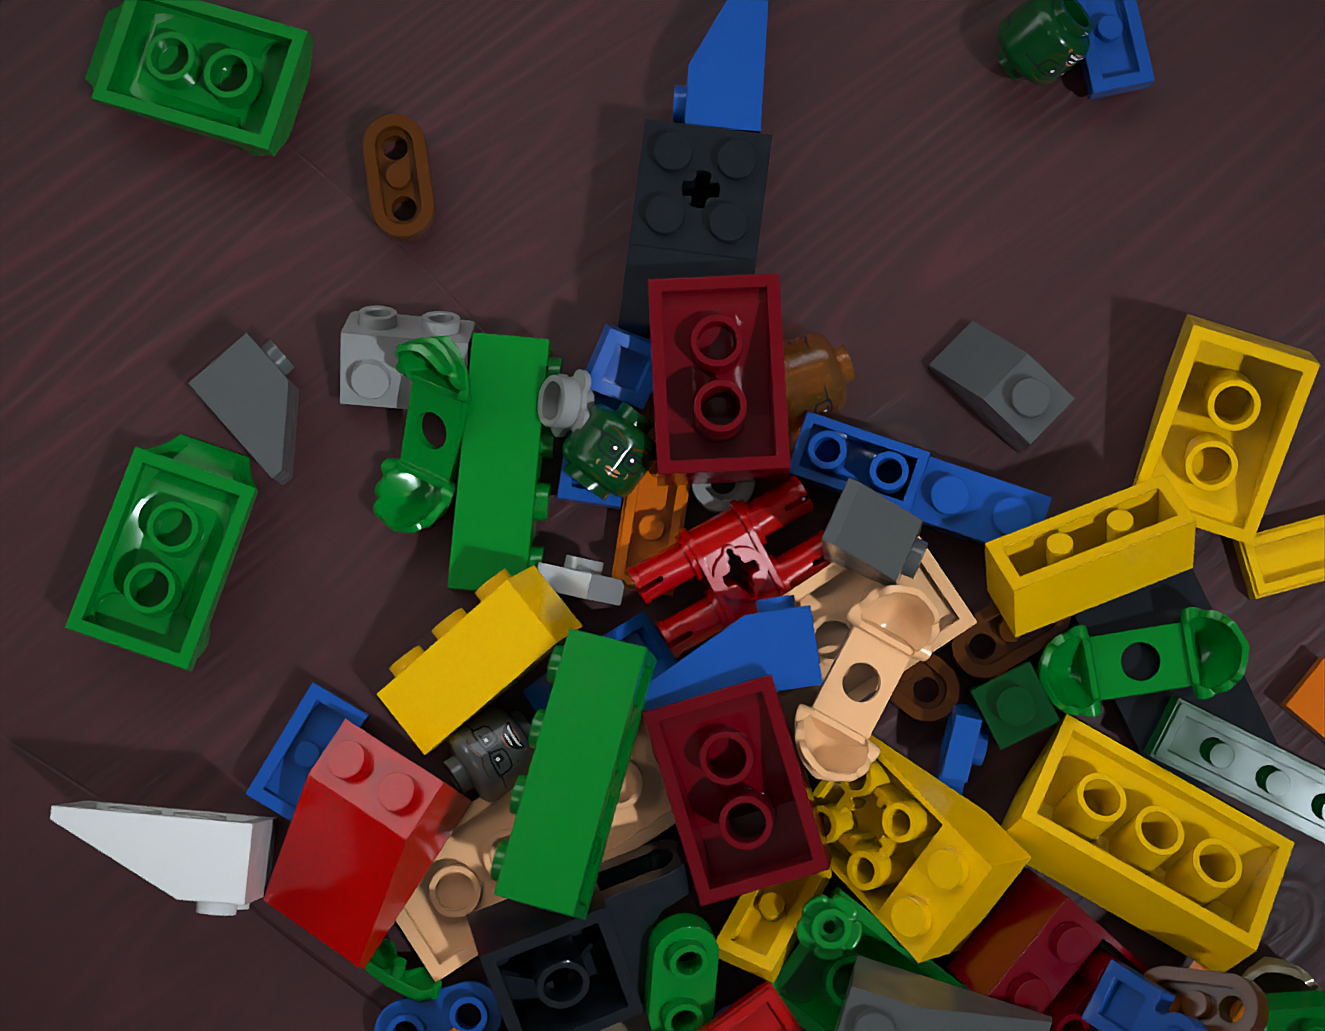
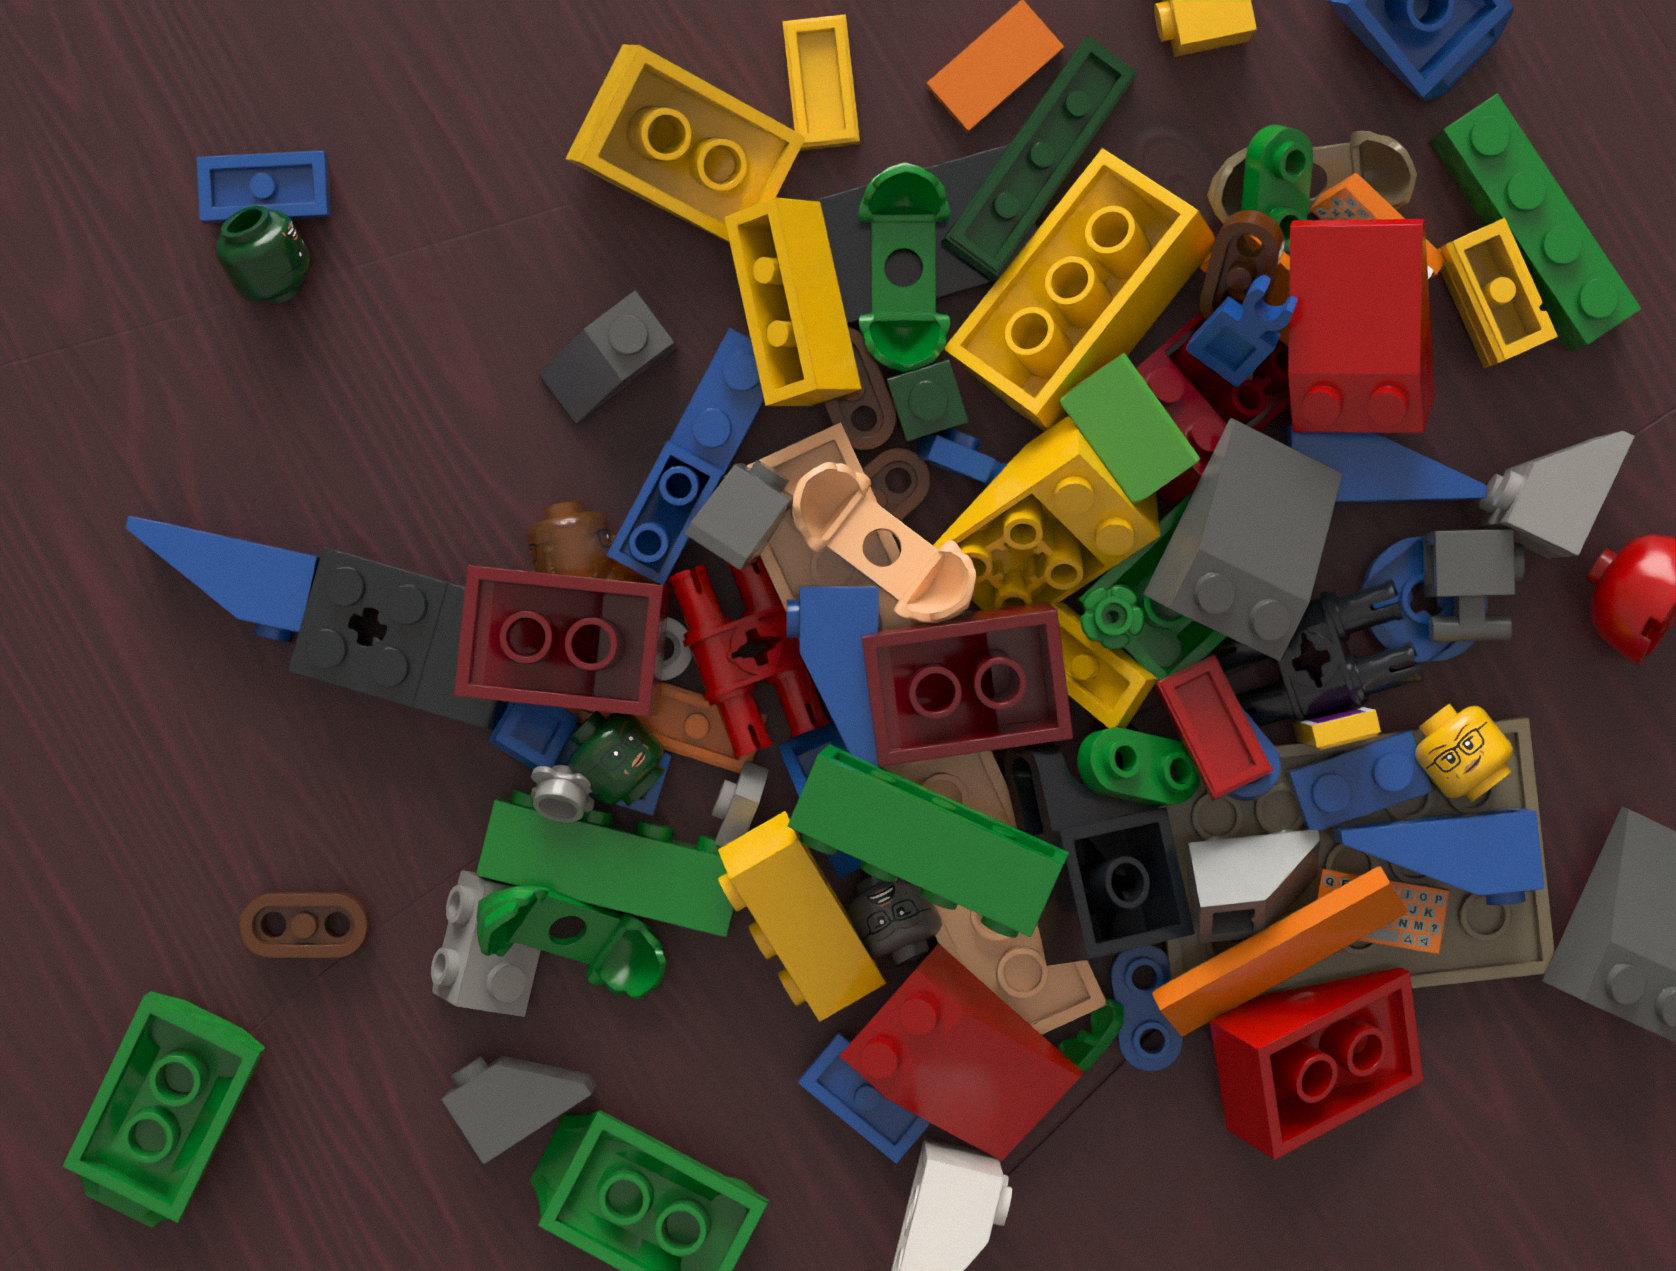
camera: 85 degrees left, 5 degrees up
none -> bright green slope [1060,353,1200,504]

